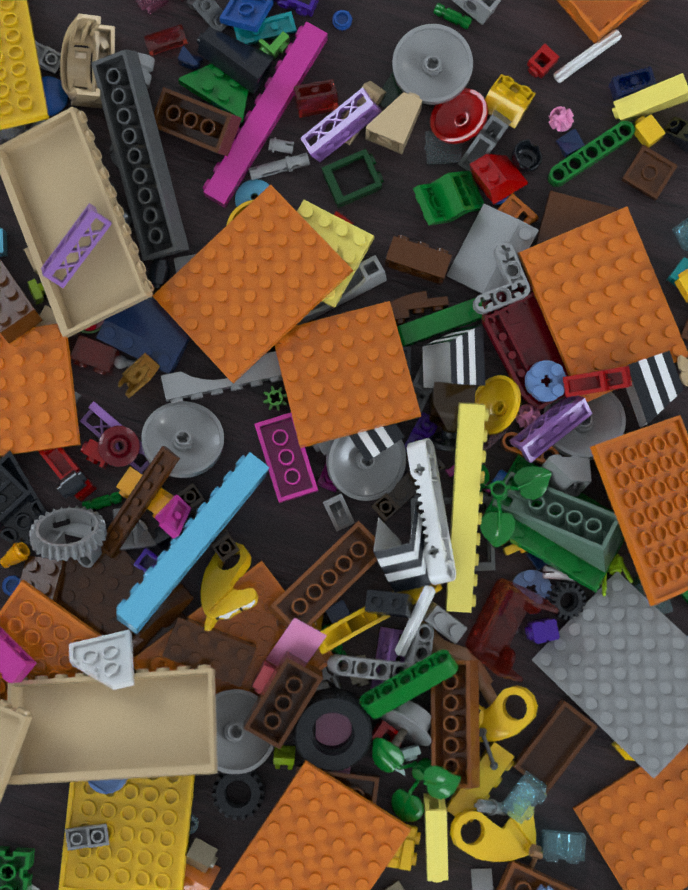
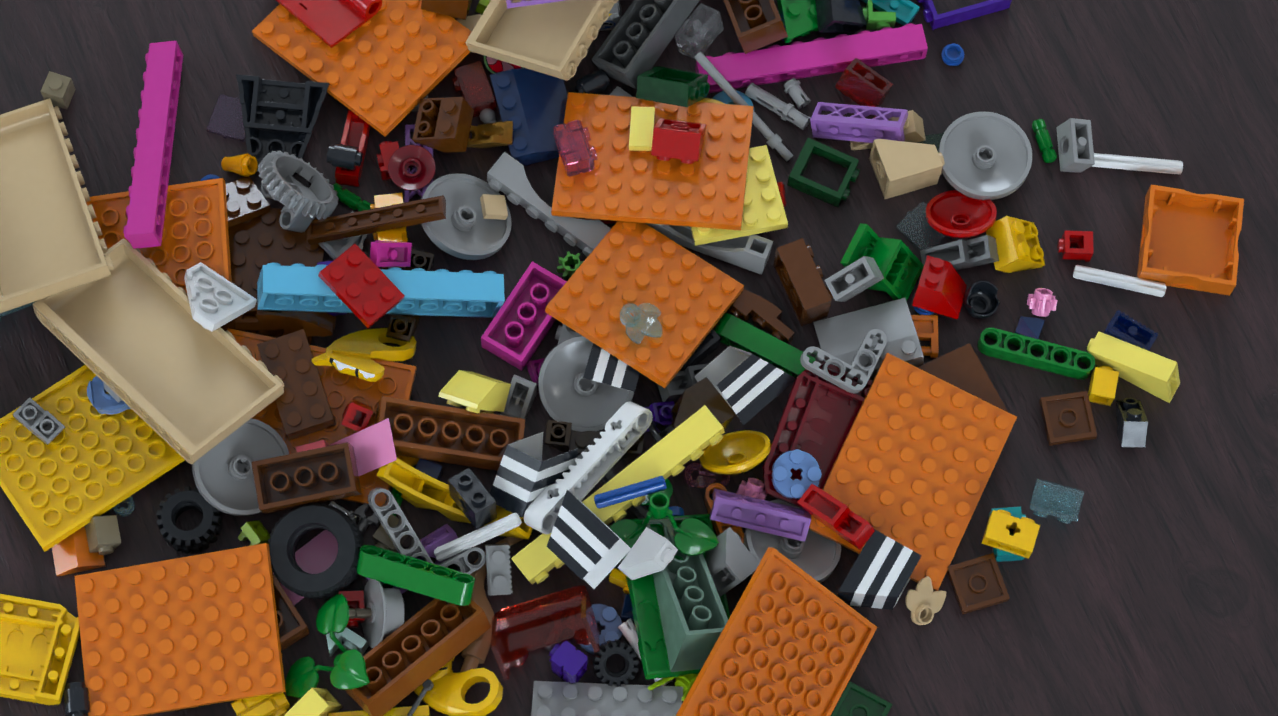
camera: 45 degrees right, 15 degrees down
none -> red plate [318,244,405,328]
none -> red brick [341,400,373,432]
none -> reddish brown slope [412,97,474,153]
none -> light yellow slope [438,370,511,414]
none -> tan tile [480,194,508,220]
none -> sticker [547,490,631,589]
none -> clear pink brick [553,120,597,177]
none -> blue axle [594,476,667,509]
none -> white slope [618,527,678,580]
none -> clear light blue plate [620,303,663,344]
none -> light yellow tile [629,106,655,151]
none -> dark green window [636,66,710,107]
none -> red slope [651,118,706,164]
none -> clear brick [674,3,724,60]
none -> light grey bar [694,51,793,162]
none -> light grey brick [825,256,884,302]

